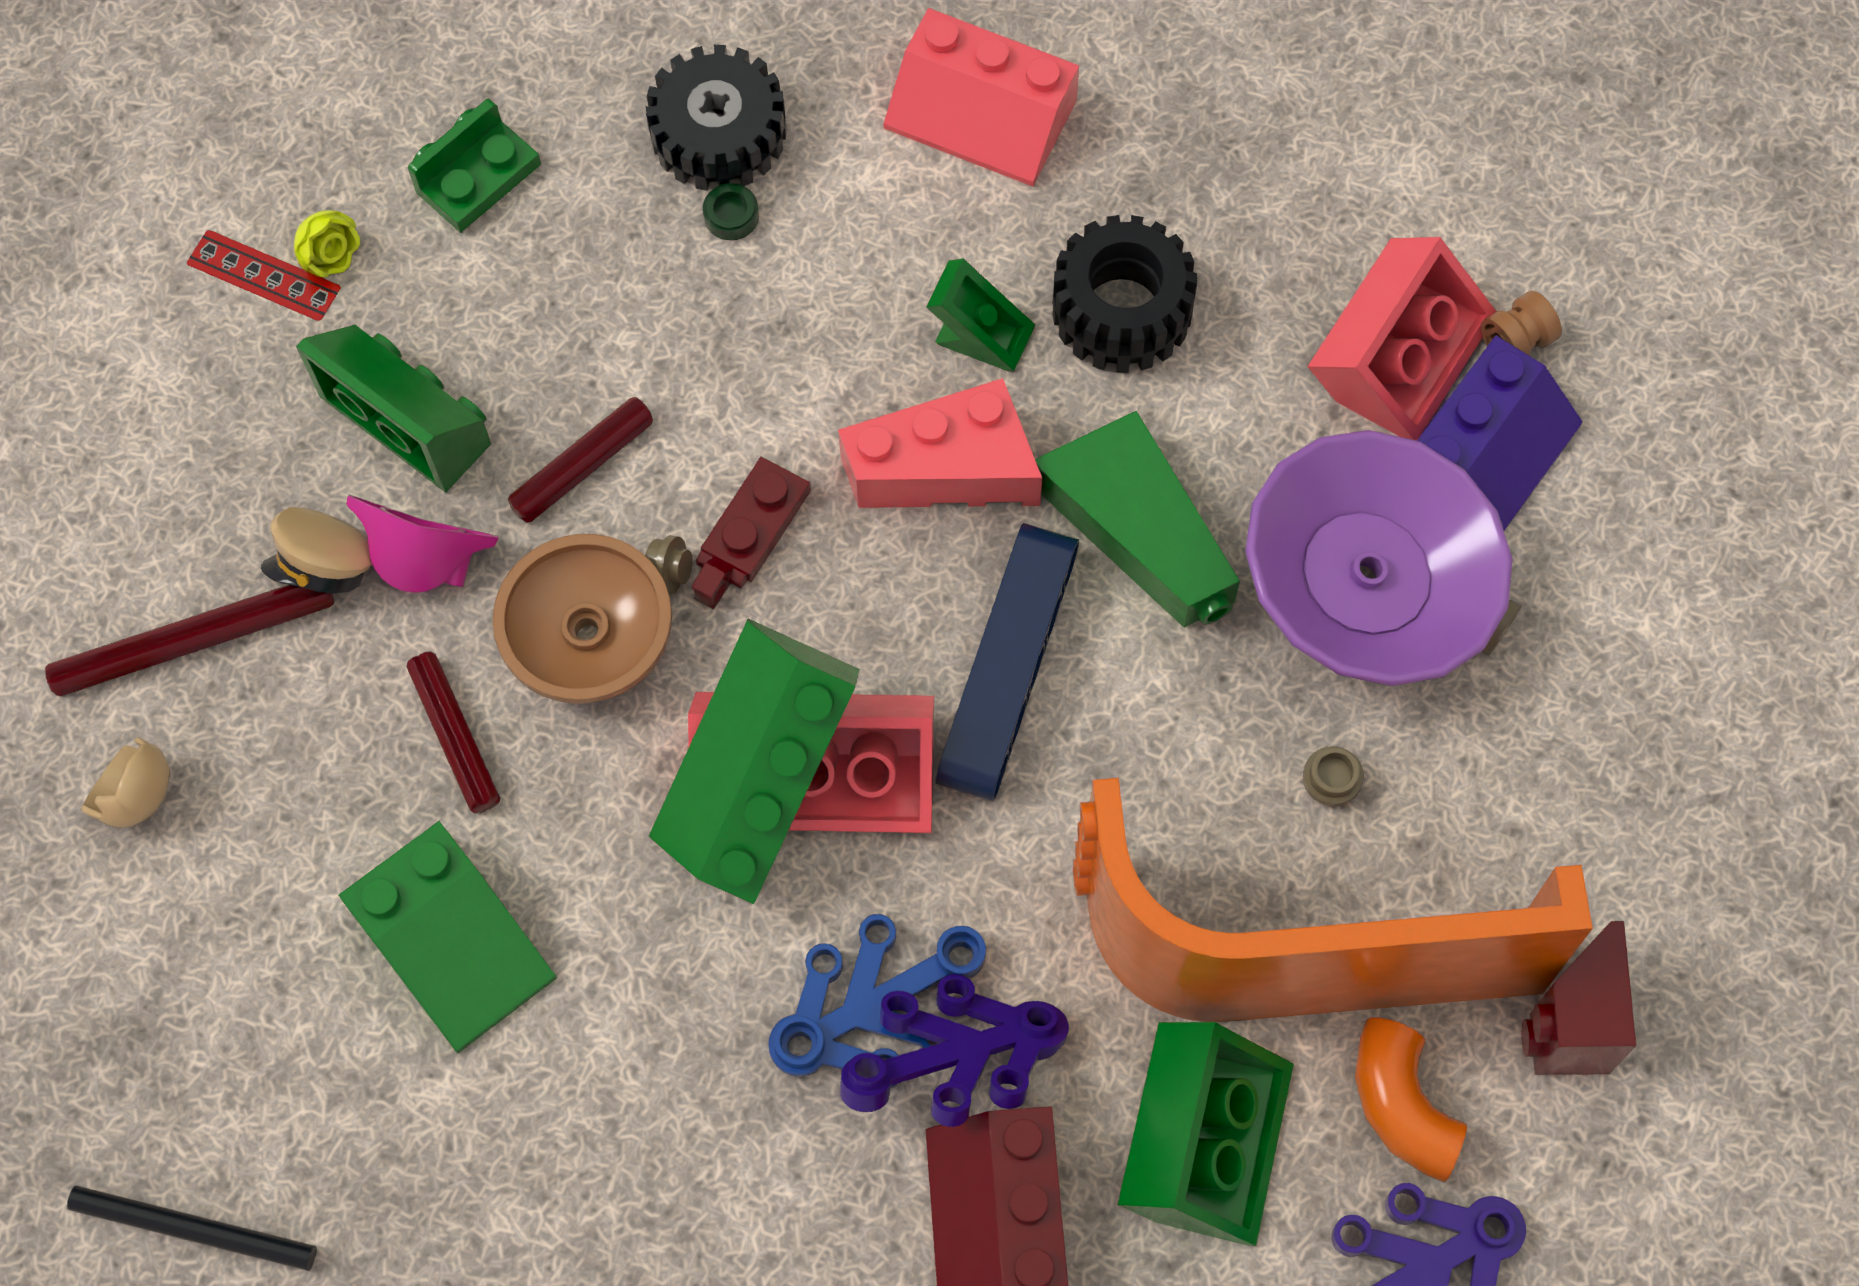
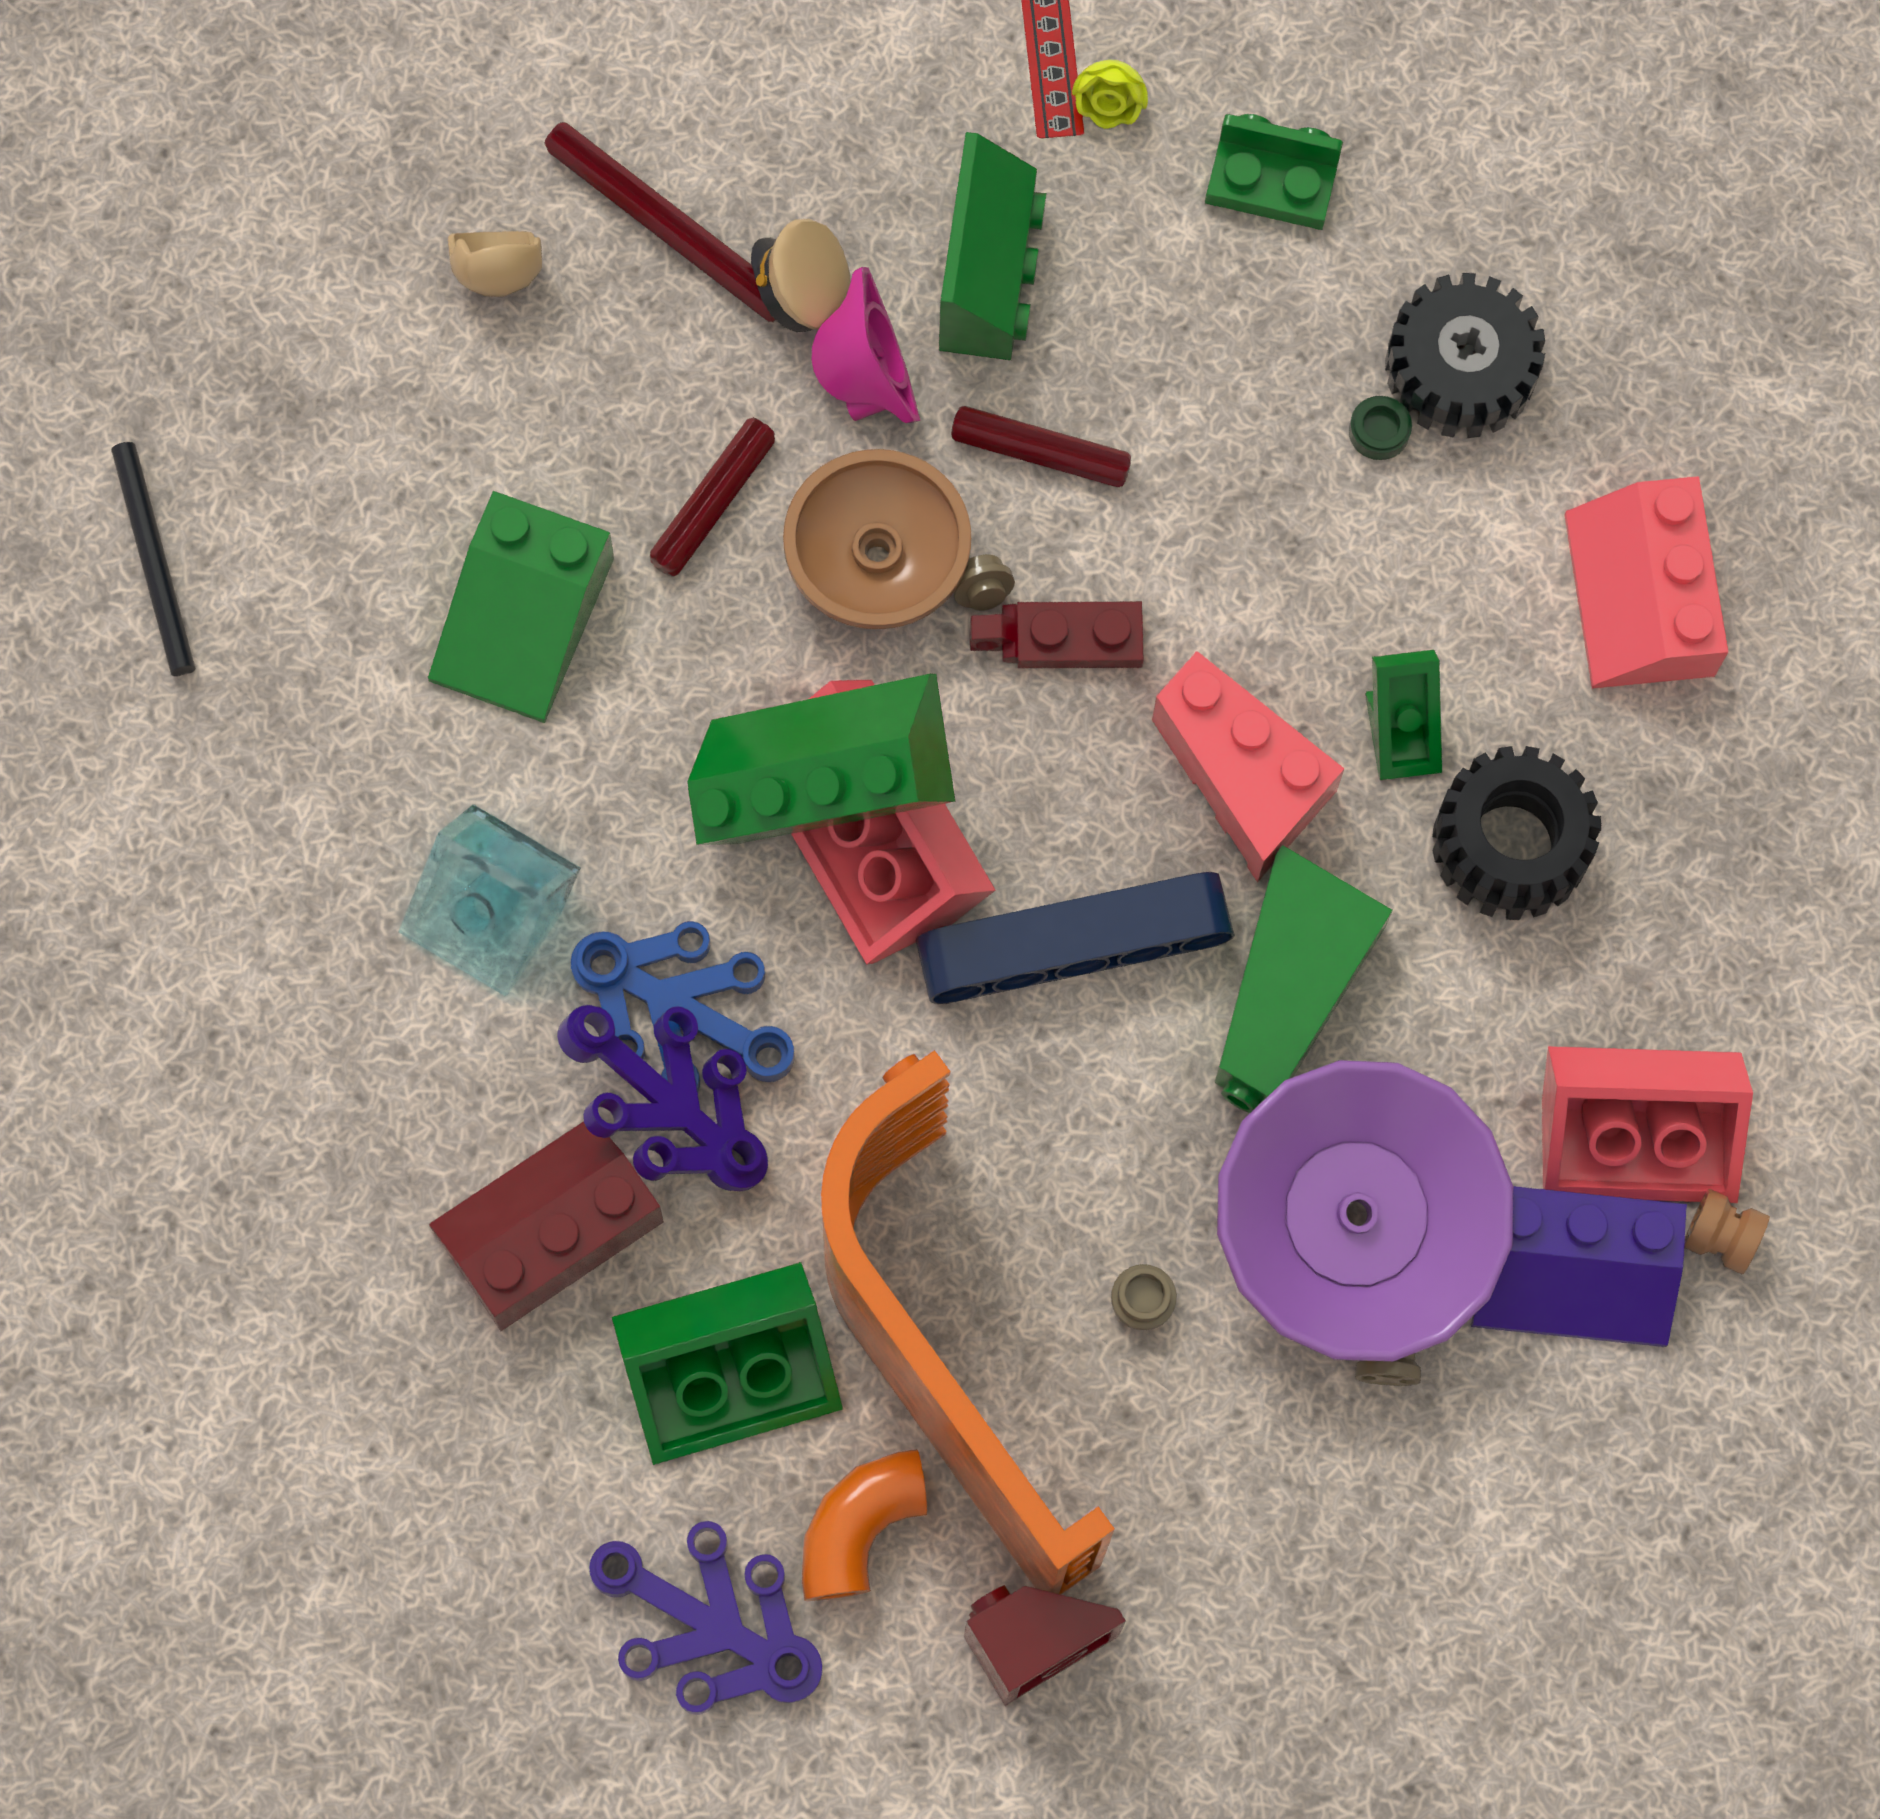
camera: 55 degrees right, 5 degrees up
none -> clear light blue slope [398,804,581,996]

